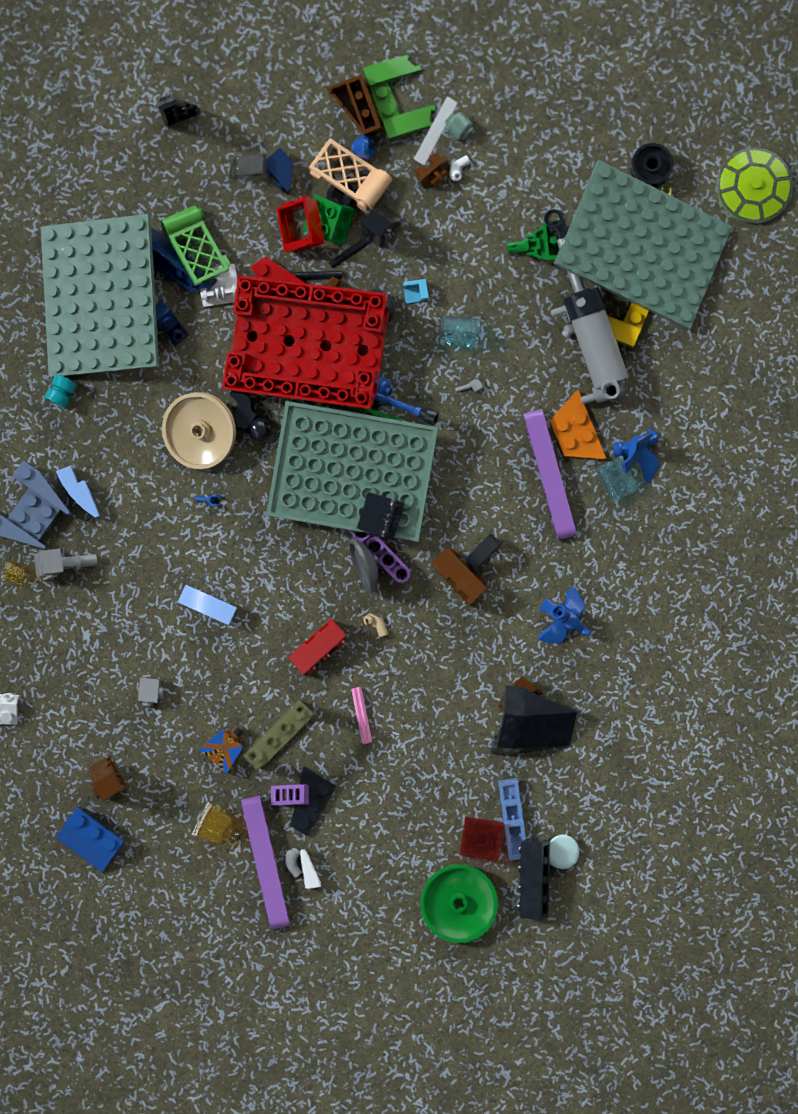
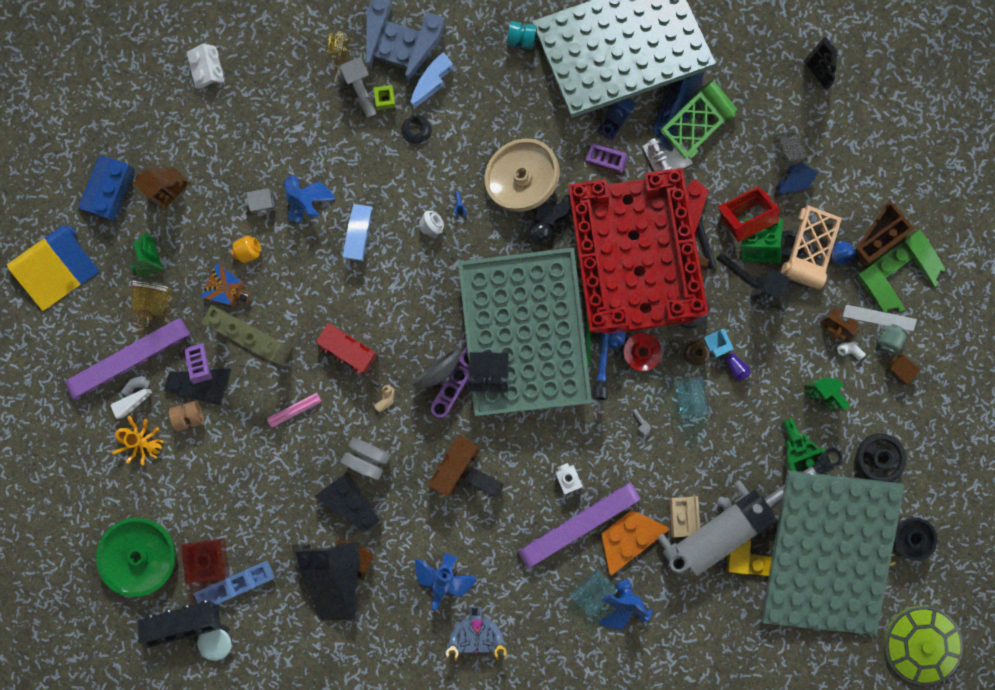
camera: 70 degrees right, 0 degrees up
none -> yellow door [7,224,99,311]
none -> light orange animal [112,416,164,466]
none -> green wedge [131,232,164,278]
none -> medium nougat wheel [169,401,204,432]
none -> light orange head [231,236,261,264]
none -> blue animal [283,175,335,222]
none -> black wedge [314,473,382,532]
none -> light grey wheel [341,437,391,480]
none -> lime plate [374,85,396,110]
none -> black piece [401,115,432,144]
none -> white cone [419,211,444,236]
none -> sand blue torso [446,606,507,661]
none -> white brick [555,463,582,494]
none -> medium lavender slope [585,143,629,174]
none -> red dish [623,333,662,371]
none -> tan plate [669,496,700,537]
none -> dark brown head [683,341,710,366]
none -> dark purple cone [724,353,751,382]
none -> green brick [805,378,851,411]
none -> black wheel [855,433,907,482]
none -> reddish brown brick [885,355,921,385]

